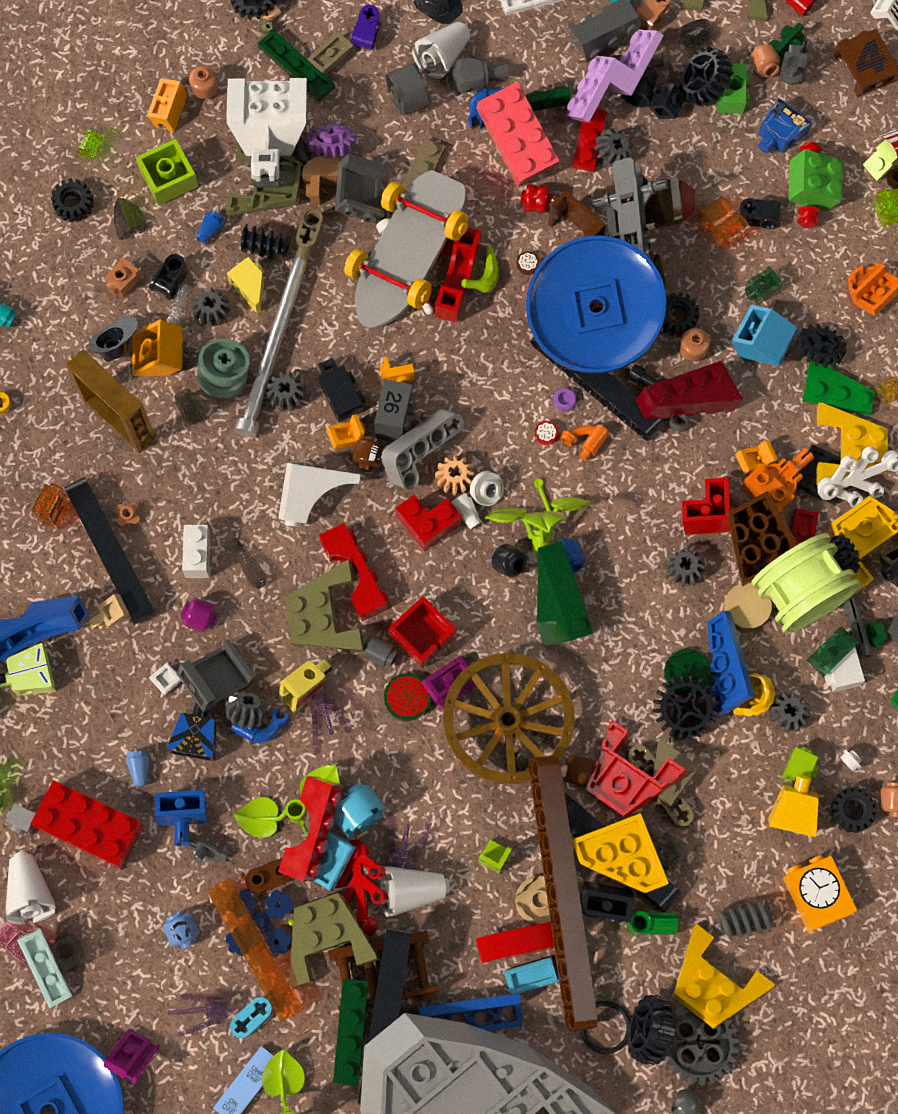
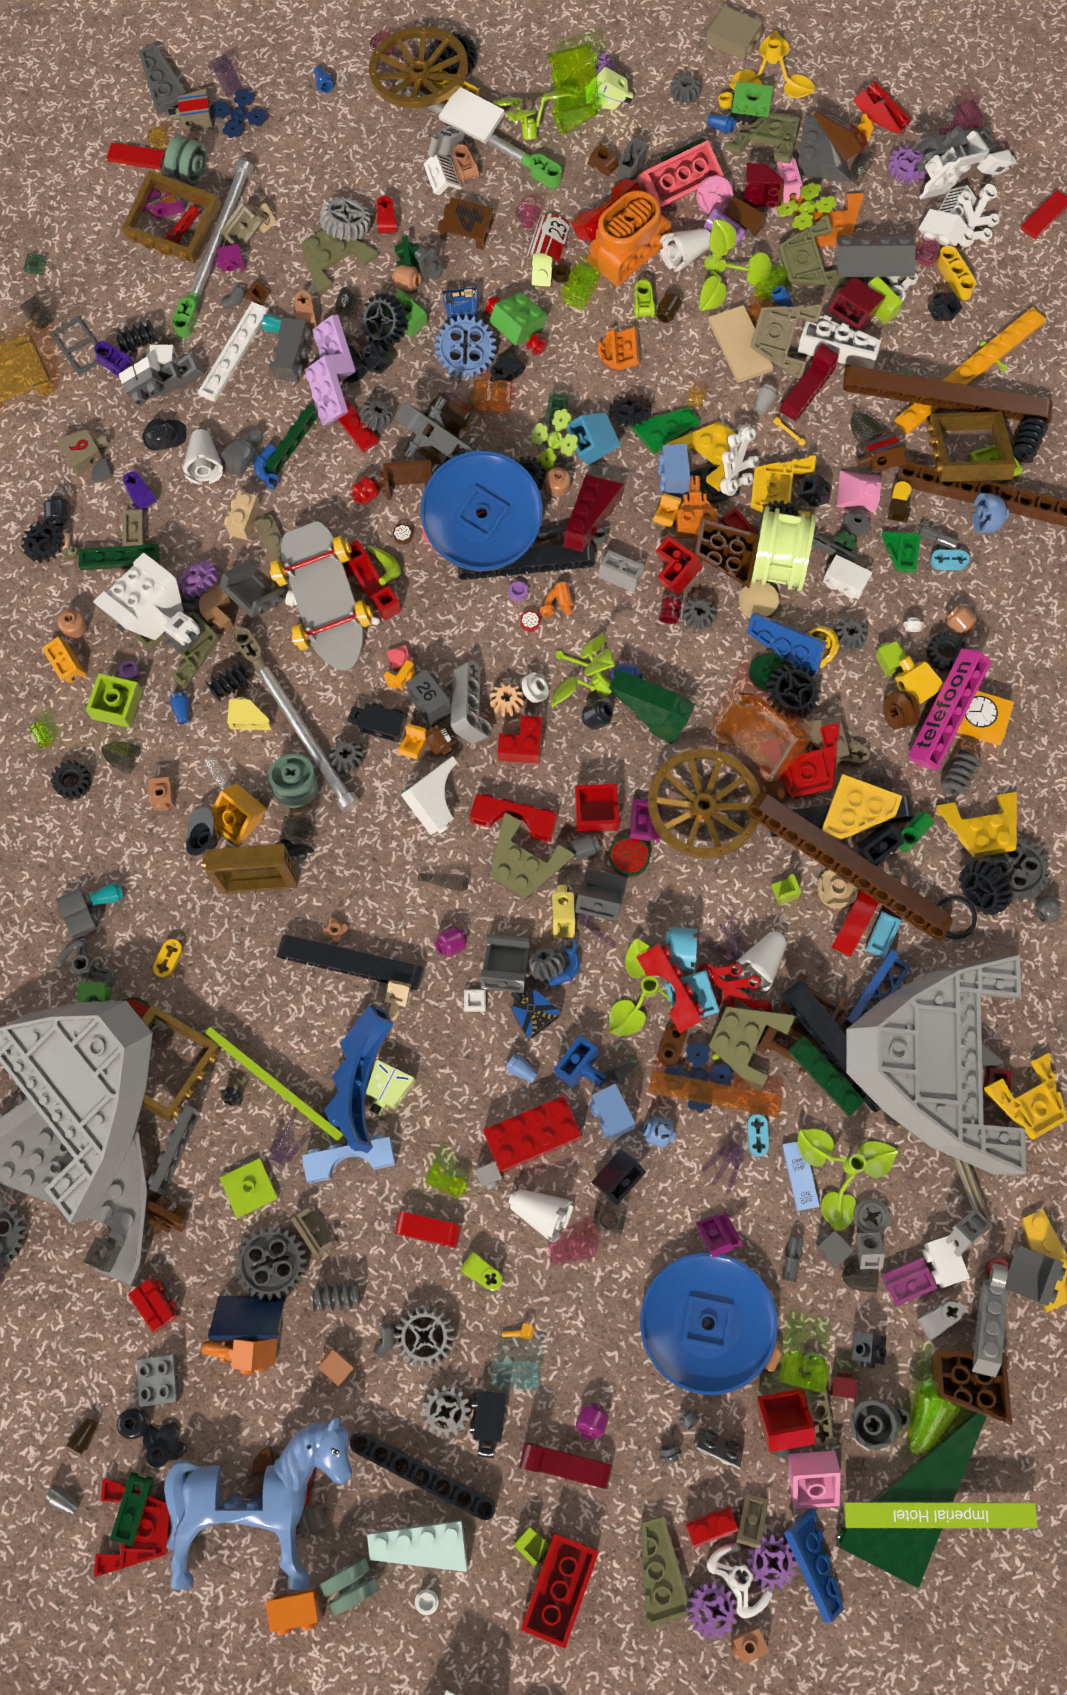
camera: 45 degrees left, 0 degrees up
light aqua tile [17,928,72,1008] -> none
clear orange brick [31,483,70,530] -> none
black piece [149,254,188,300] -> none
white brick [182,525,210,578] -> none
dark grey gear [191,287,231,327] -> none
dark grey brick [385,62,431,115] -> none
white cone [451,493,482,530] -> none
coral brick [476,82,559,187] -> none
clear green plate [806,626,859,677] -> none
none -> medium lavender tile [119,661,140,681]
none -> tan brick [224,491,261,540]
none -> black plate [275,839,314,859]
none -> coral plate [387,645,412,672]
none -> medium blue gear [434,315,497,379]
none -> lime plant [531,409,578,470]
none -> dark grey panel [575,868,627,922]
none -> medium blue brick [589,1083,636,1141]
none -> black brick [591,1149,646,1205]
none -> light grey hinge [598,550,645,593]
none -> medium blue brick [657,444,690,498]
none -> dark red wheel [659,597,682,624]
none -> clear orange windscreen [710,692,812,782]
none -> reddish brown piece [883,691,920,729]
none -> dark pink brick [908,649,992,770]

